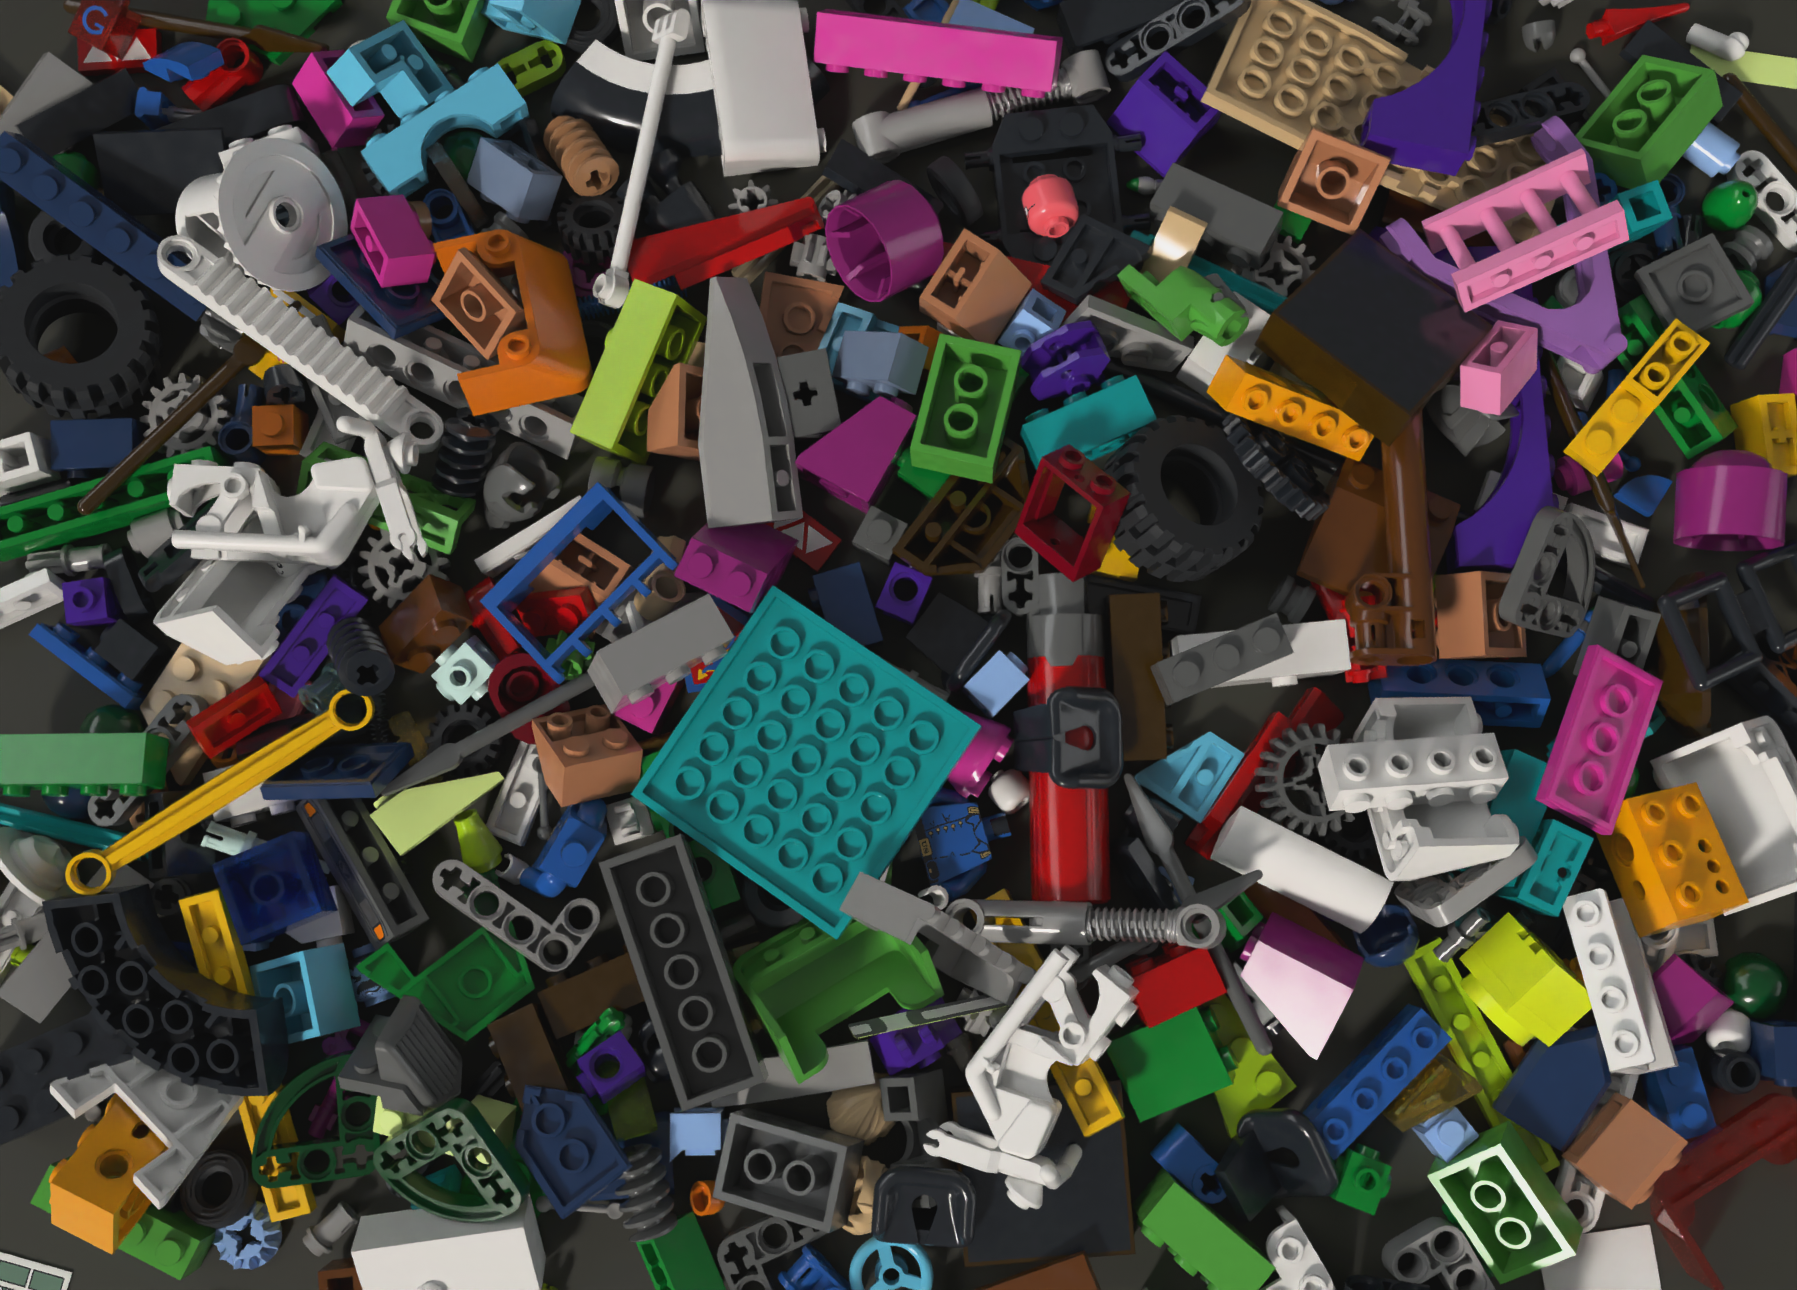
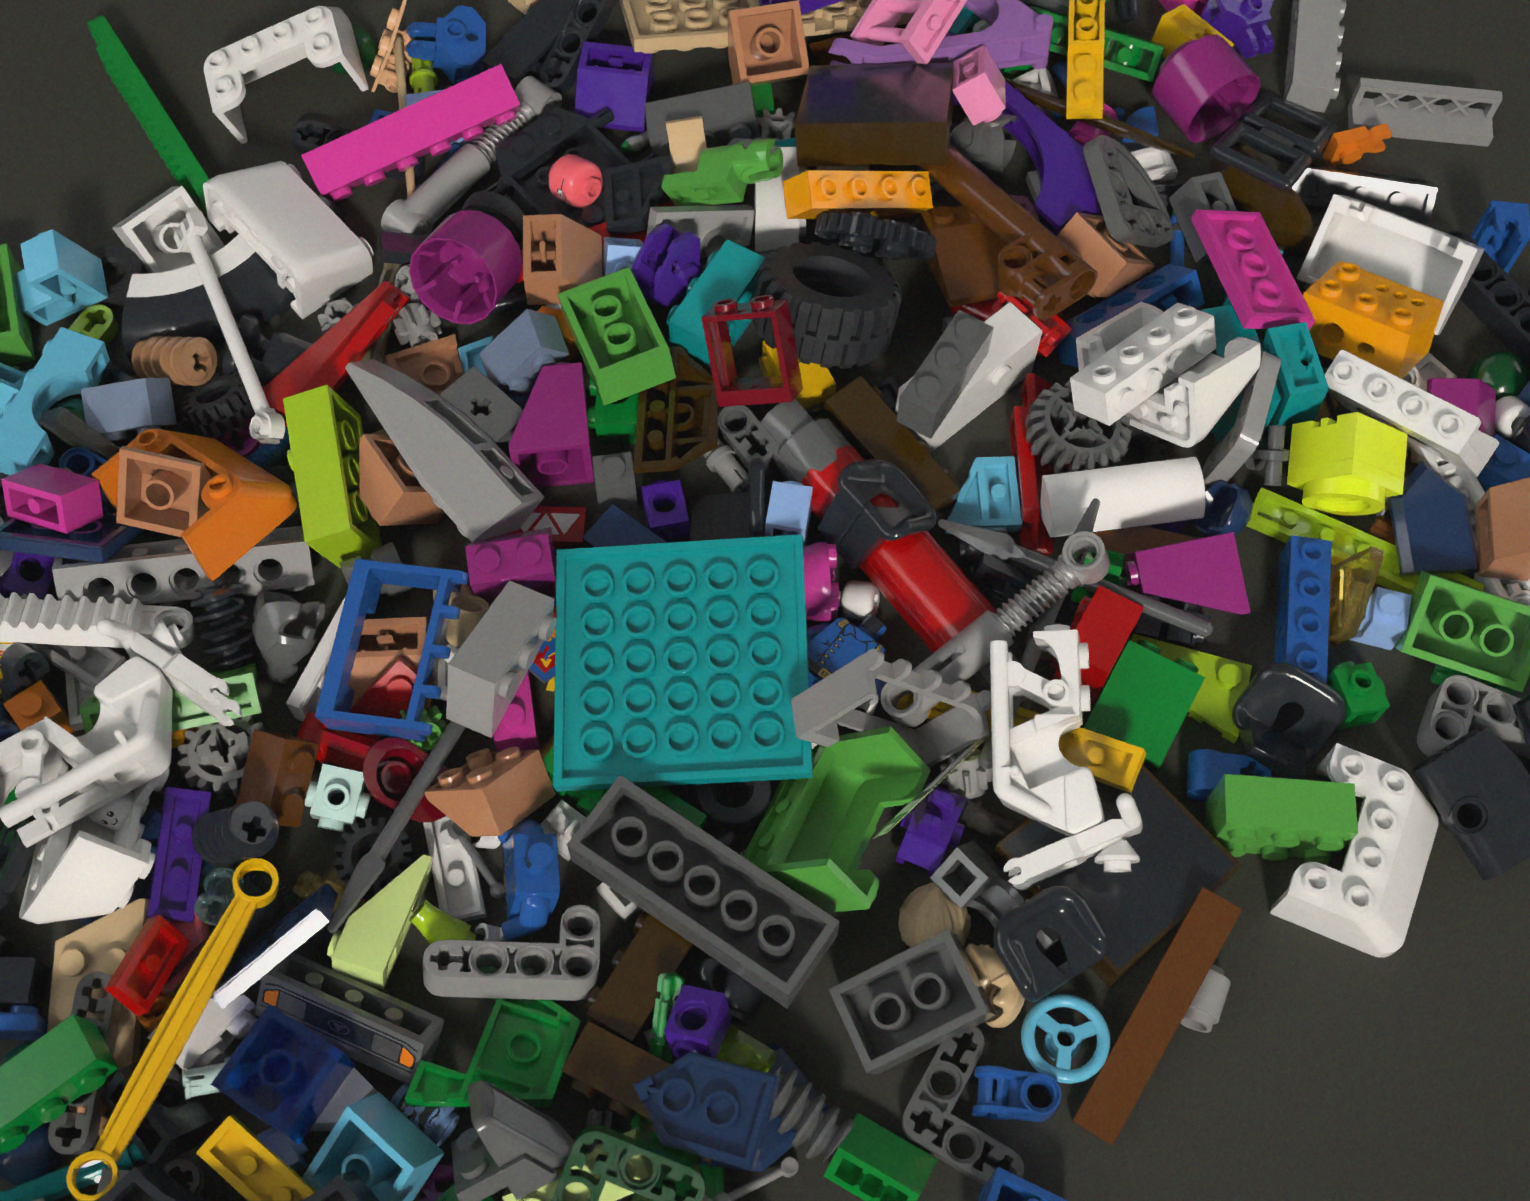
camera: 40 degrees left, 20 degrees down
light blue window [670,1107,729,1161] -> none
orange hinge [690,1180,726,1216] -> none
light grey slope [711,1039,876,1108] -> none

